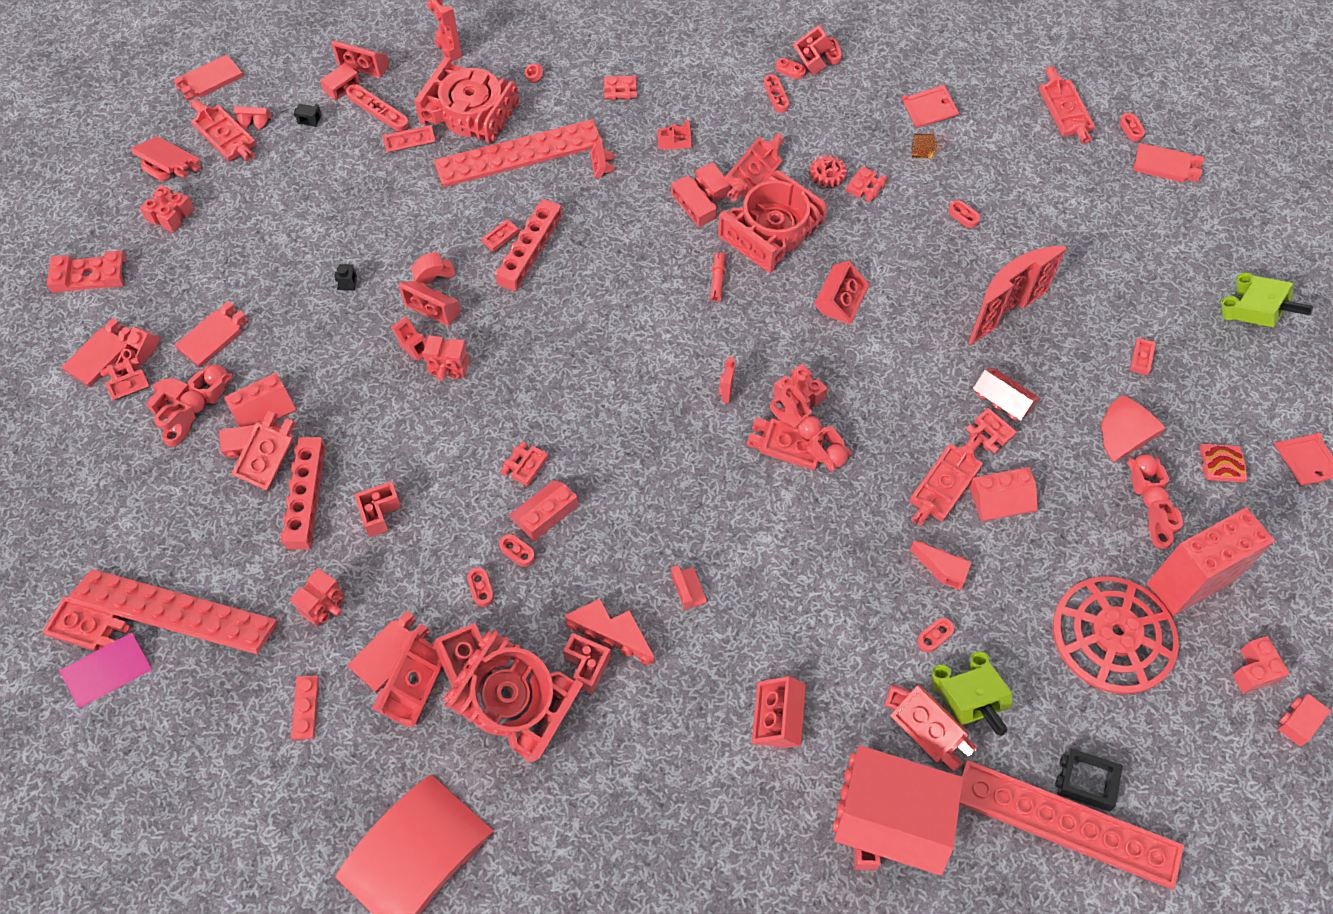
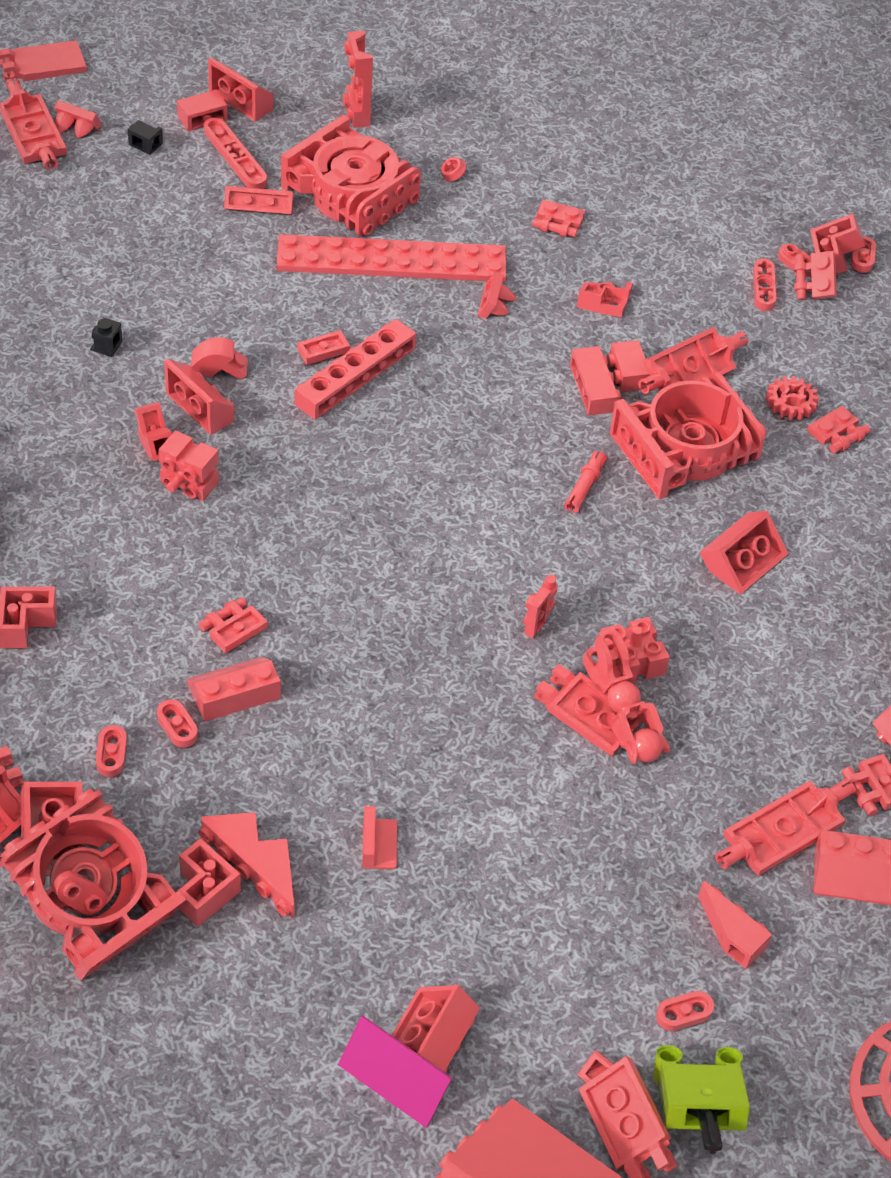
camera: 15 degrees right, 10 degrees down
none -> coral plate [53,871,106,915]
none -> dark pink piece [338,1015,452,1128]
none -> coral plate [794,251,837,300]

